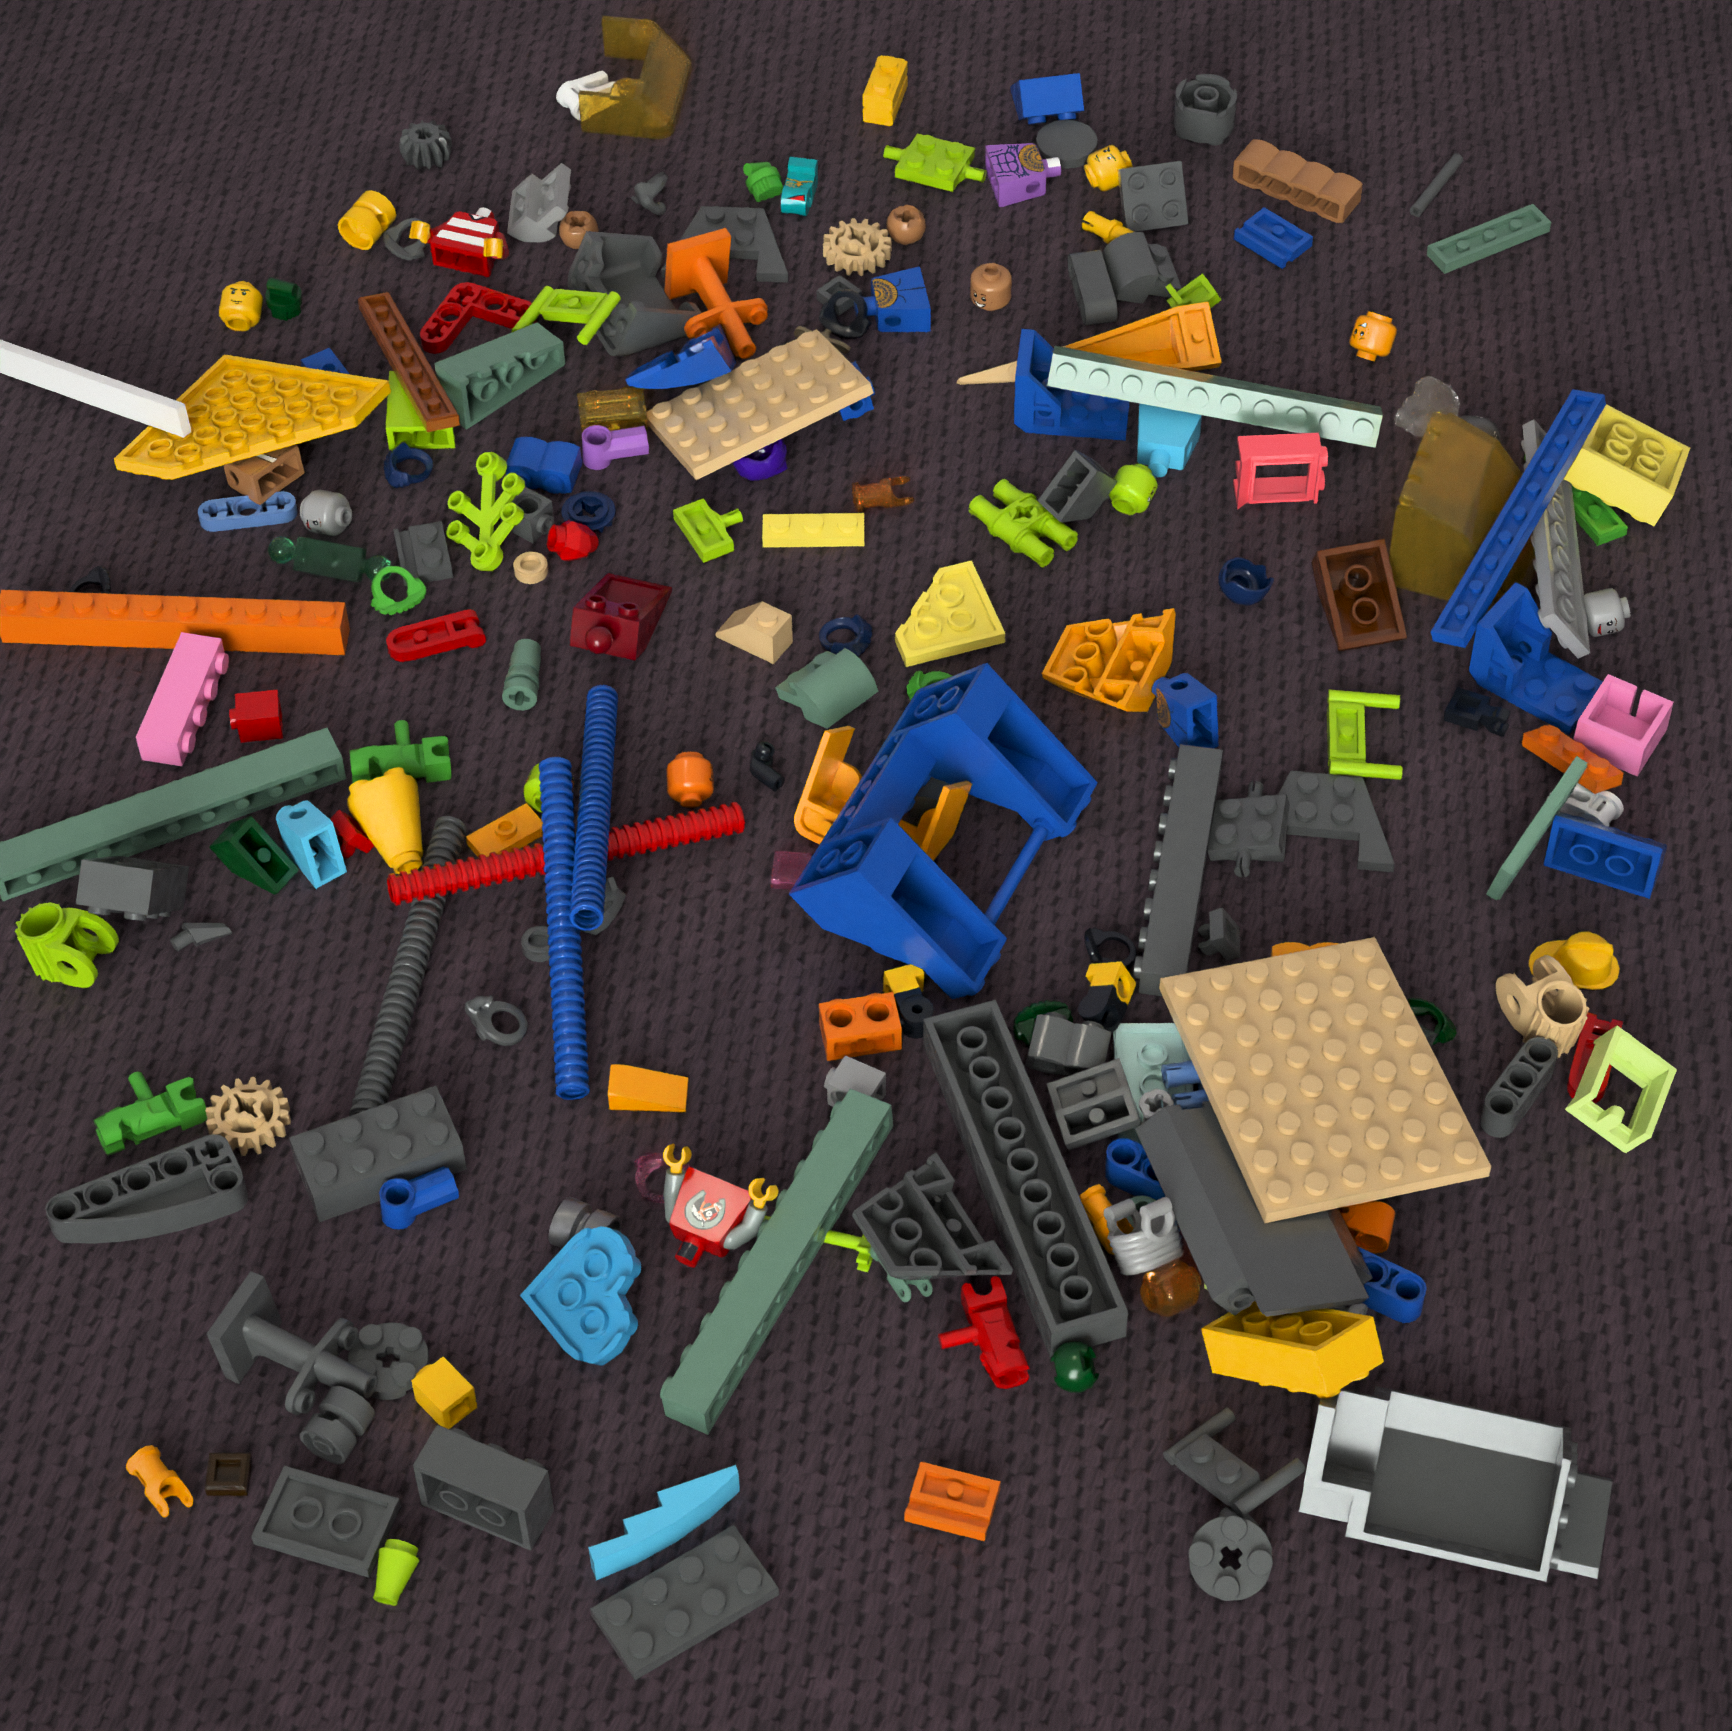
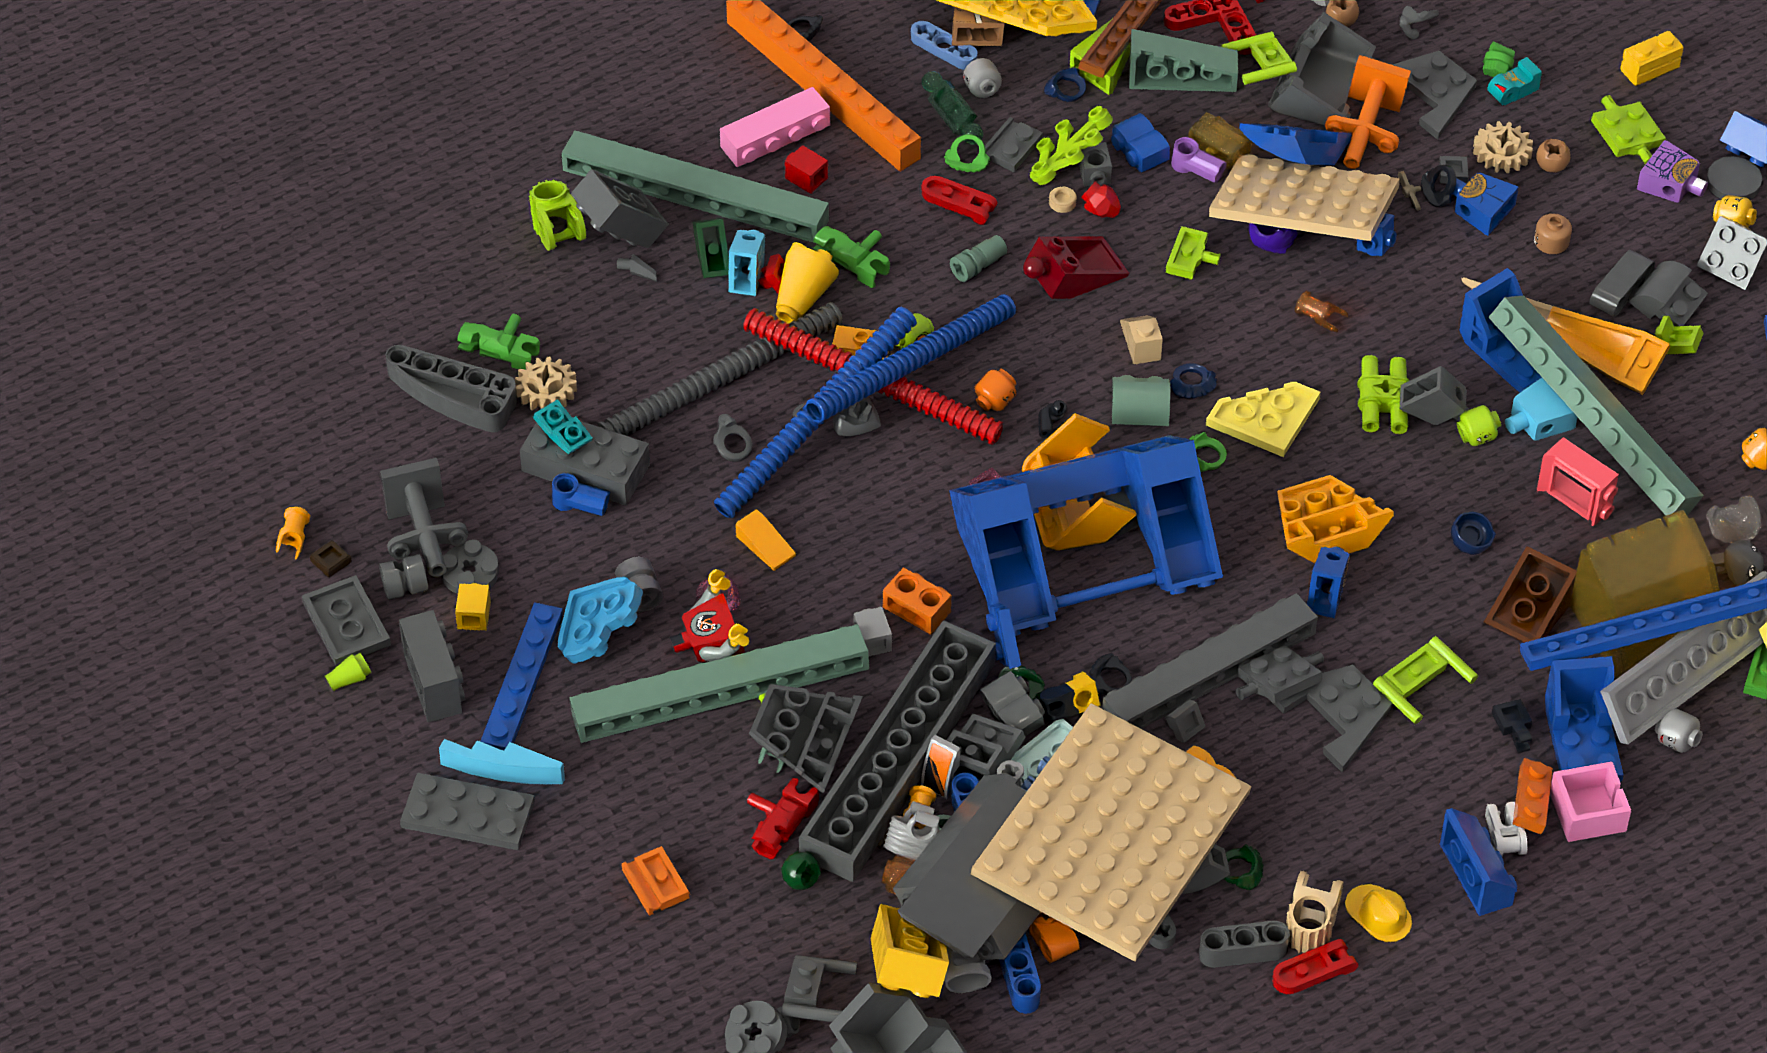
camera: 45 degrees right, 0 degrees up
dark blue gear [561,491,616,533] -> none
light yellow plate [762,513,865,547] -> none
leg [883,964,934,1039] -> none
yellow pin [1082,211,1134,244] -> none
sand green tile [1486,756,1587,901] -> none
yellowish green window [1565,1026,1677,1153] -> none
none -> blue plate [480,602,563,751]
none -> teal slope [533,399,593,454]
none -> slope [921,735,961,799]
none -> blue plate [986,603,1021,669]

